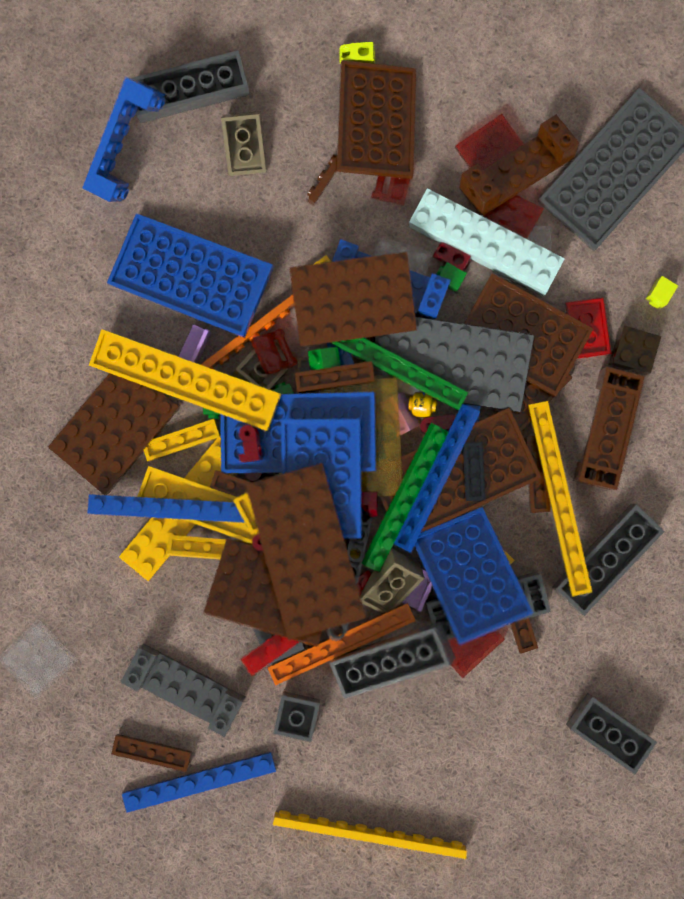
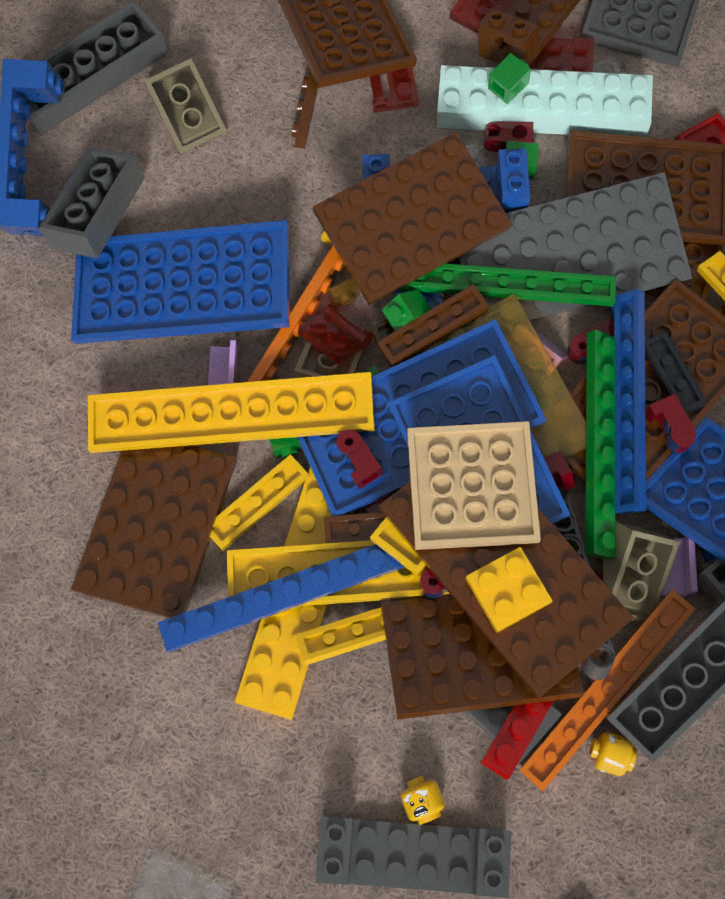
camera: 25 degrees left, 15 degrees down
dark grey brick [273,691,320,742] -> none
yellow head [409,392,437,418] -> none
none -> dark grey brick [39,147,145,259]
none -> pearl gold plate [329,278,359,308]
none -> yellow head [400,775,445,825]
none -> tan plate [407,421,541,550]
none -> yellow plate [465,547,552,633]
none -> green brick [488,53,531,105]
none -> yellow head [589,731,637,776]
none -> dark red leg [645,394,696,453]

